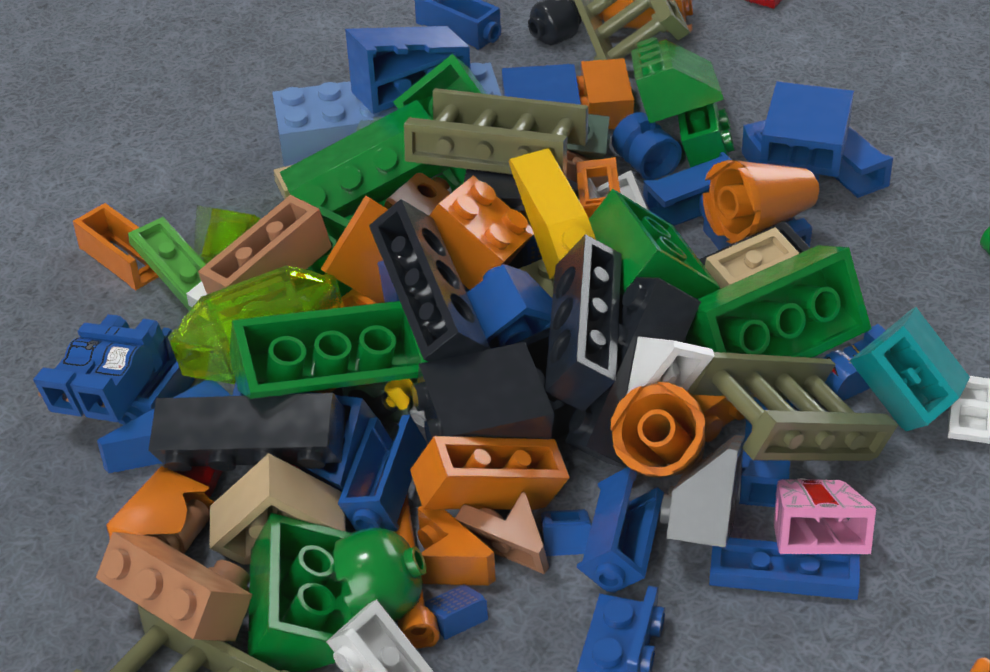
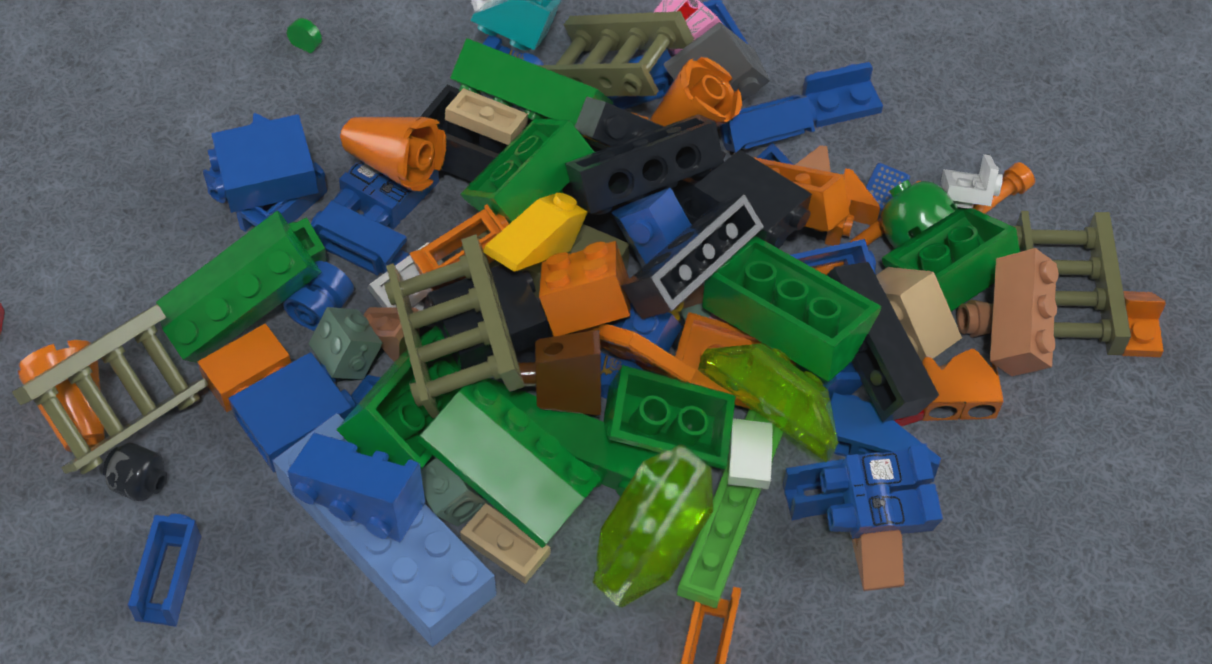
camera: 125 degrees left, 15 degrees up
nougat brick [198,195,332,320] -> none
white slope [627,337,714,394] -> none

